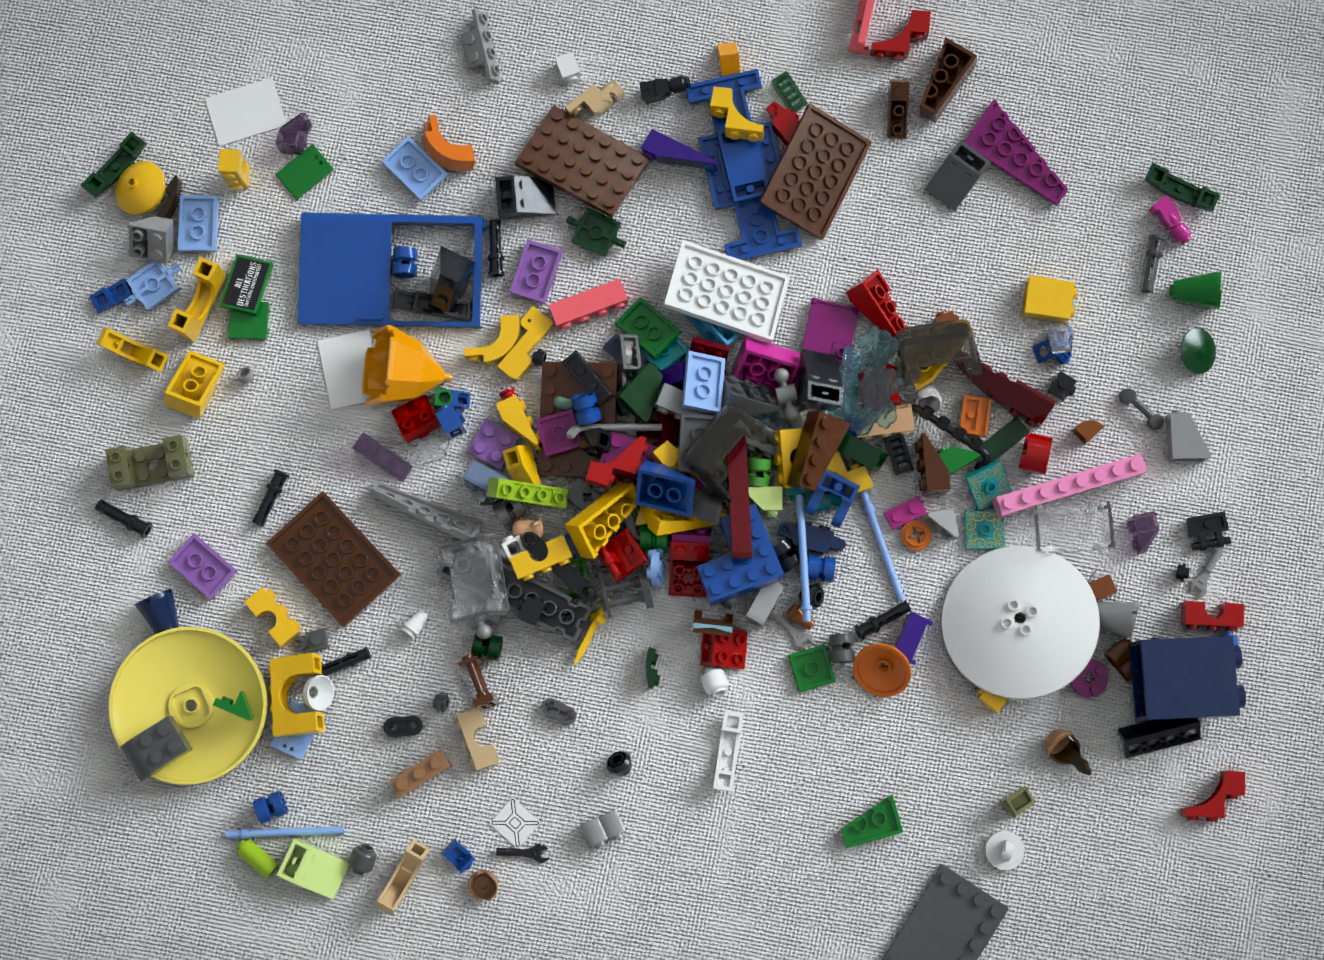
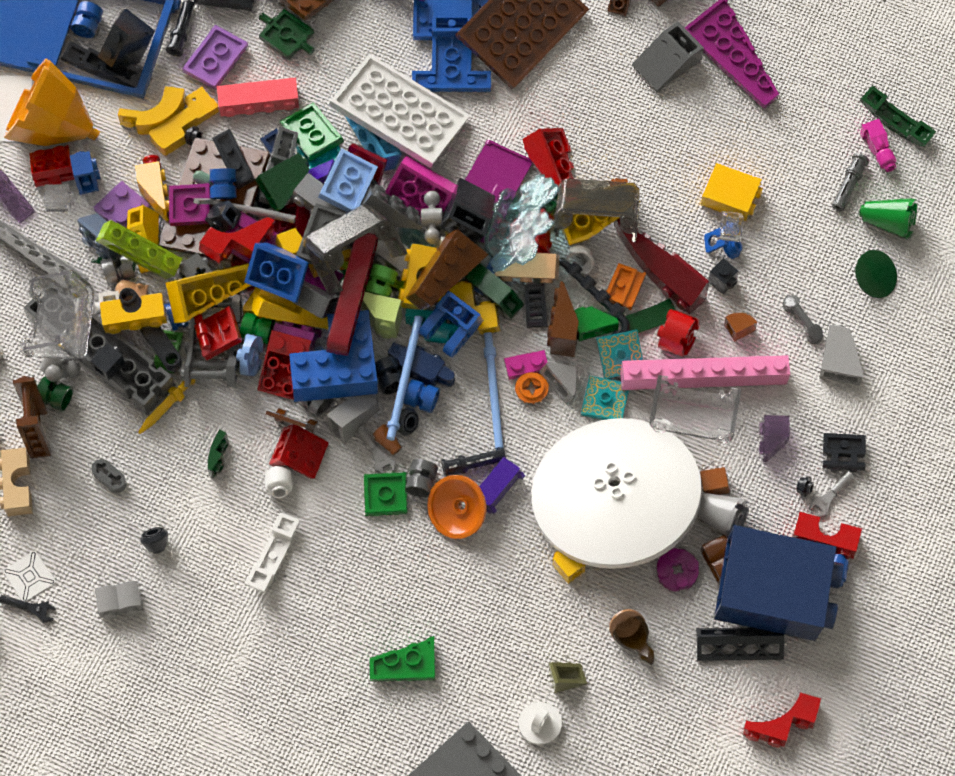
camera: 15 degrees right, 15 degrees down
leg [434,389,470,409] -> none

